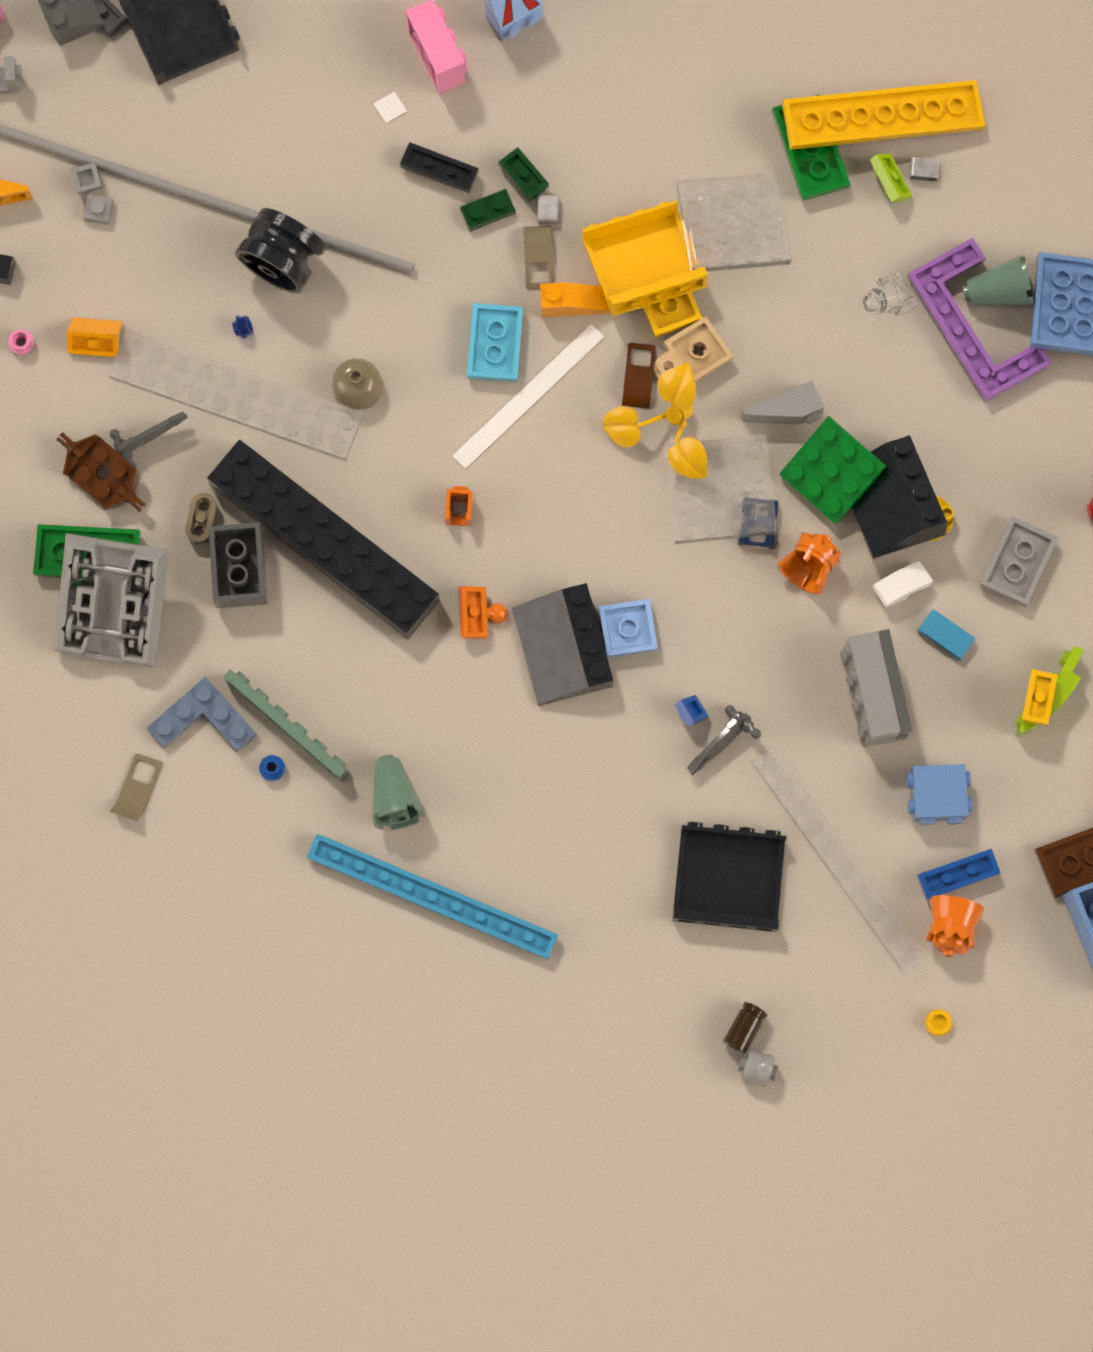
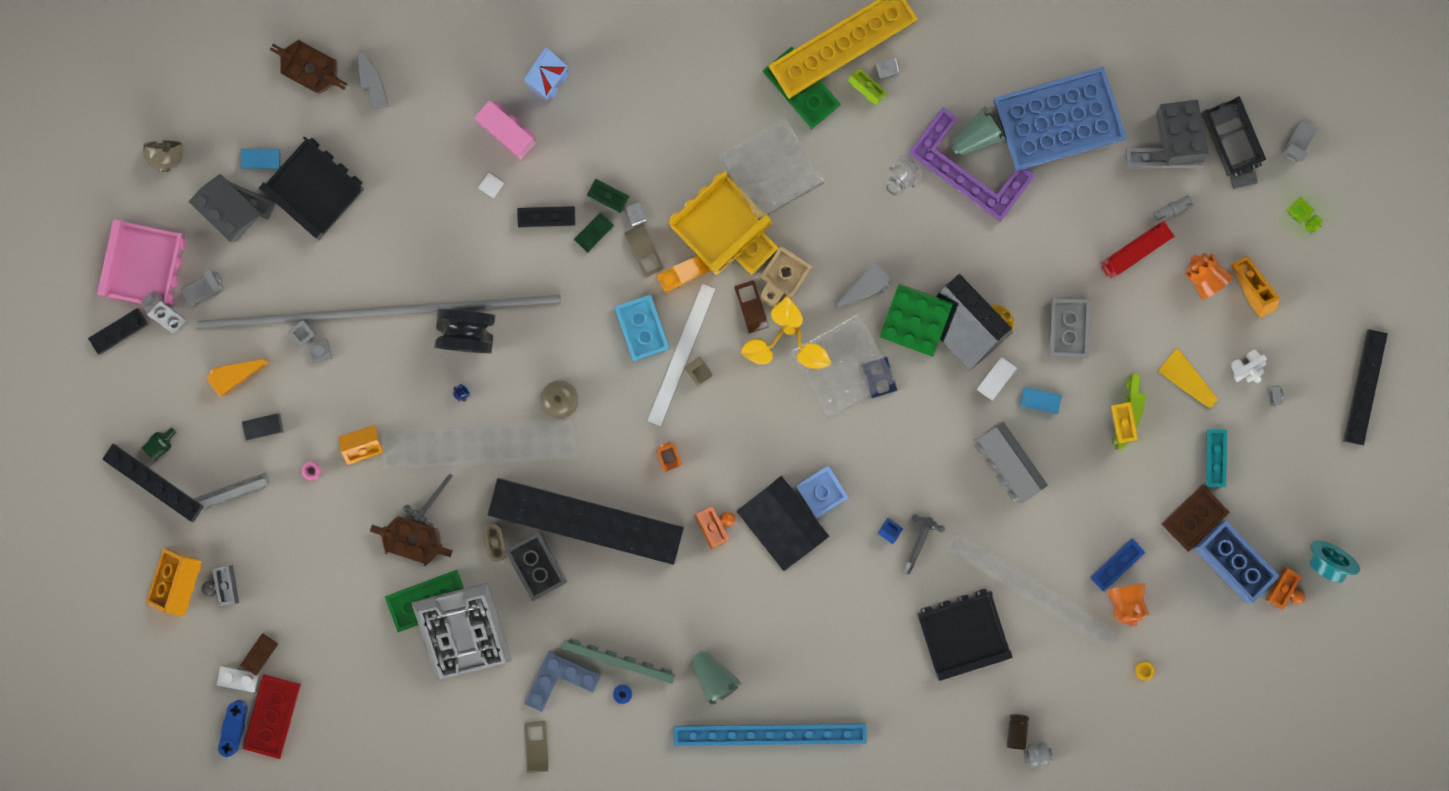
camera: 25 degrees left, 10 degrees up
orange hat [777,531,842,595] -> none
medium blue brick [906,764,973,826] -> none
none -> dark tan panel [684,356,712,386]

